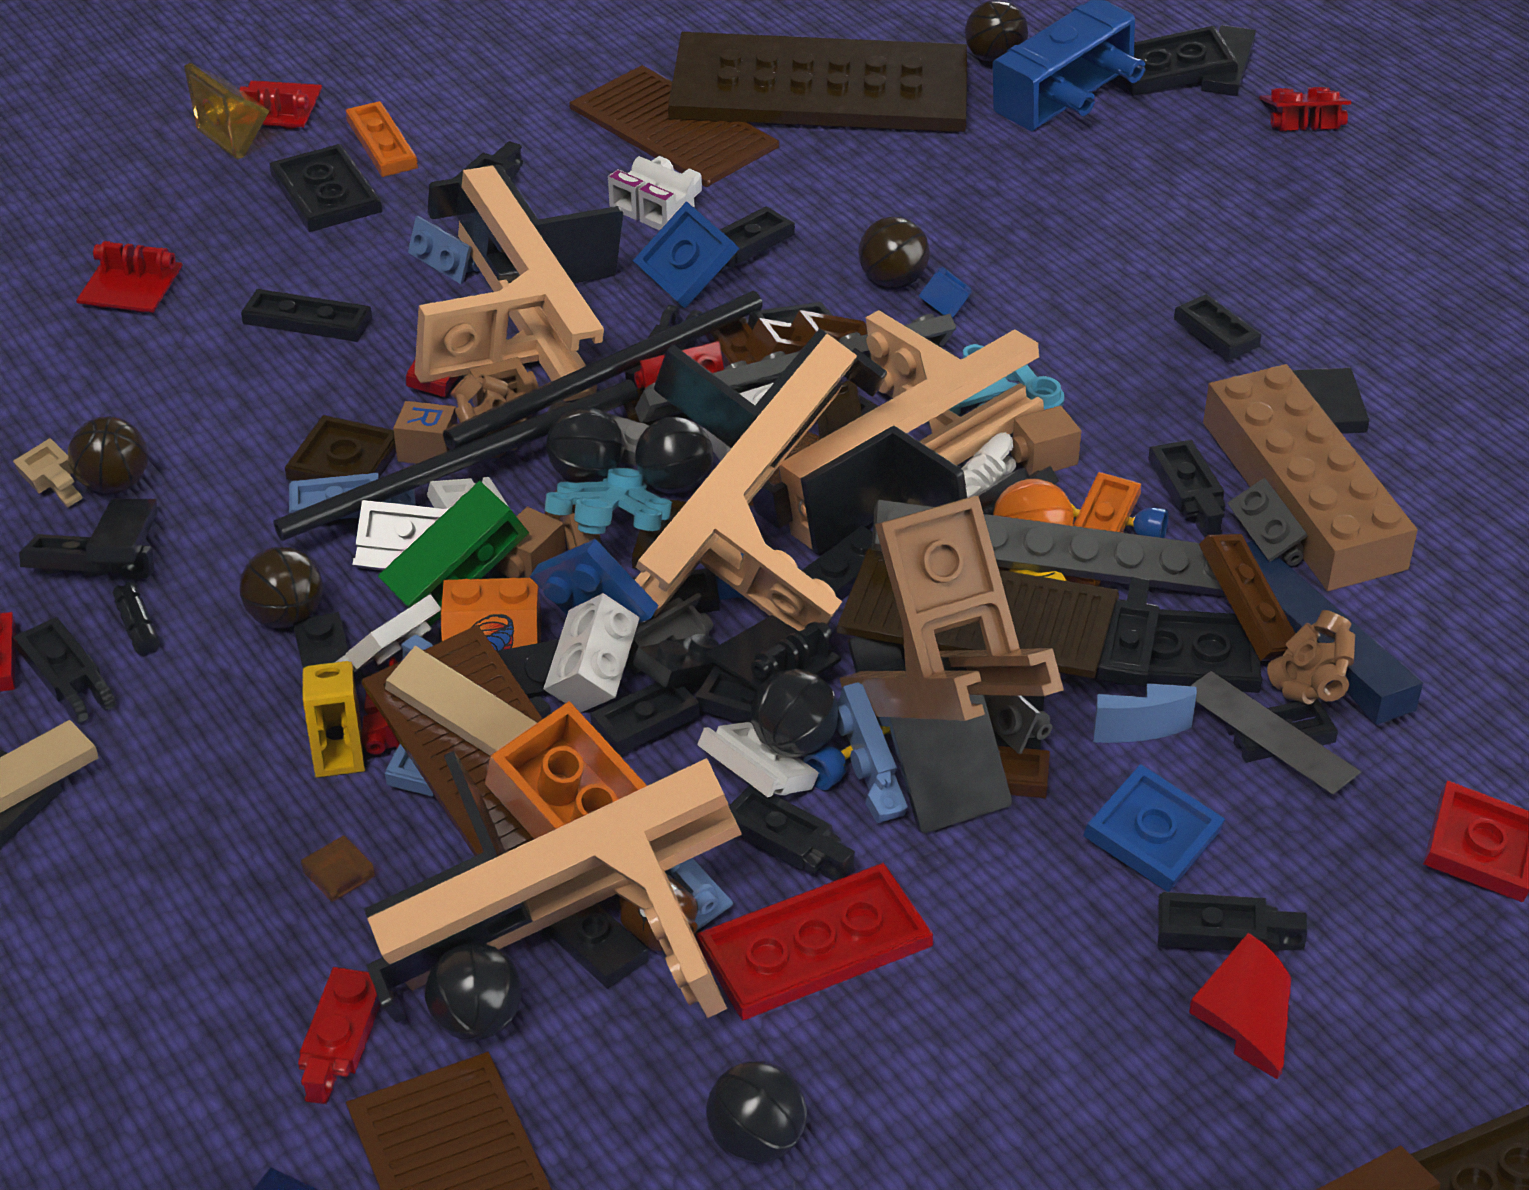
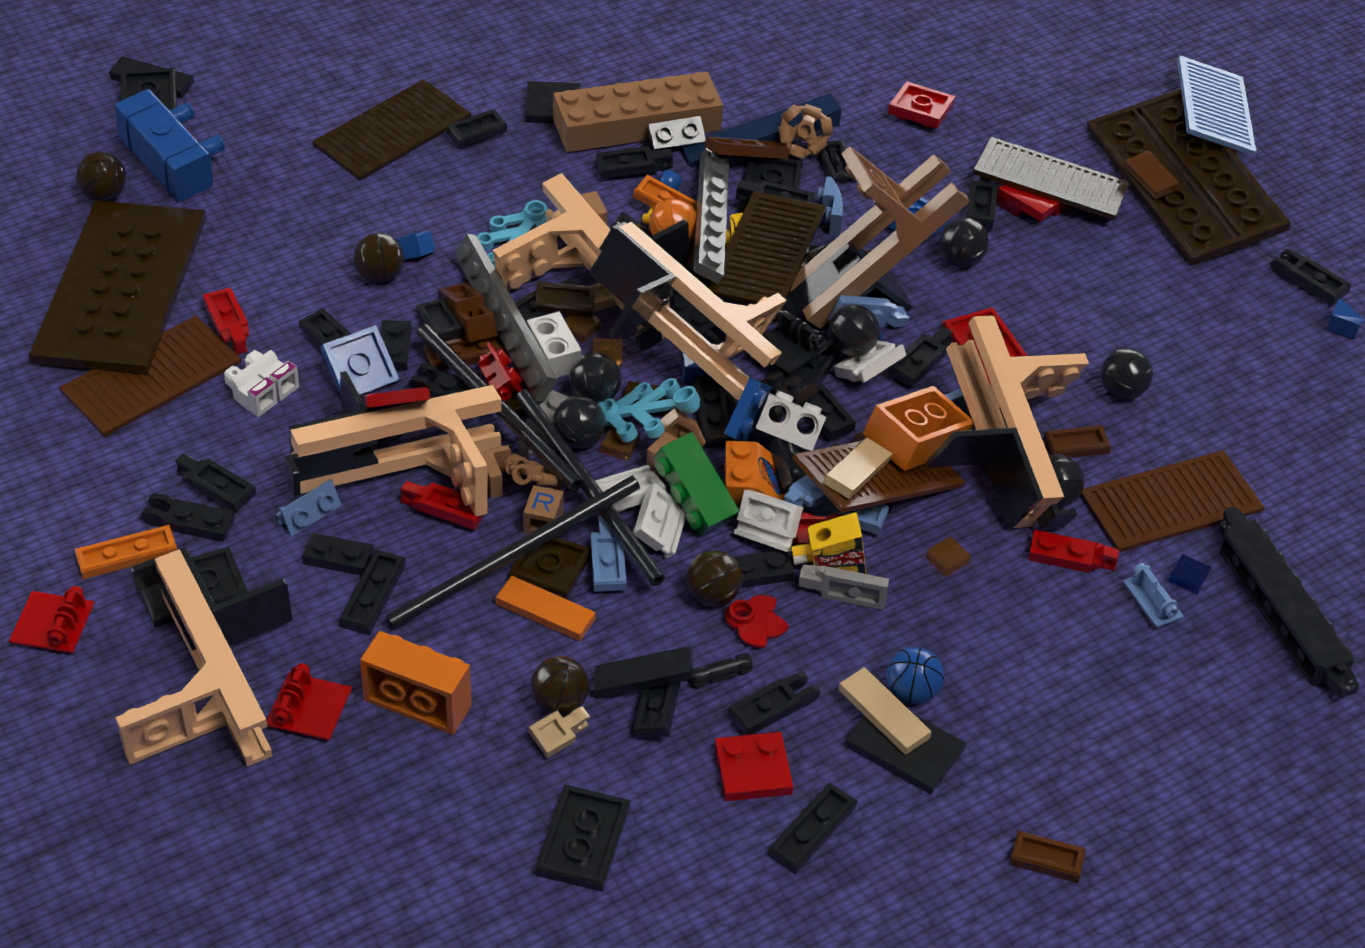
camera: 90 degrees left, 5 degrees up
clear yellow slope [184,63,270,160] -> none
flat silver sticker [1191,671,1361,794] -> none
red hinge [1260,87,1351,131] -> none
none -> light nougat piece [115,547,293,767]
none -> black hinge [140,493,235,542]
none -> red hinge [203,287,250,355]
none -> black plate [302,533,374,576]
none -> dark brown window [312,79,471,181]
none -> orange brick [360,631,472,735]
none -> red tile [361,387,430,408]
none -> black plate [381,320,412,371]
none -> black piece [385,475,640,629]
none -> orange tile [495,576,596,641]
none -> red plate [725,595,789,648]
none -> light grey hinge [799,564,889,610]
none -> blue piece [886,647,944,704]
none -> black piece [940,217,989,267]
none -> window [972,137,1130,220]
none -> reddish brown tile [1043,425,1111,458]
none -> medium blue hinge [1123,563,1184,628]

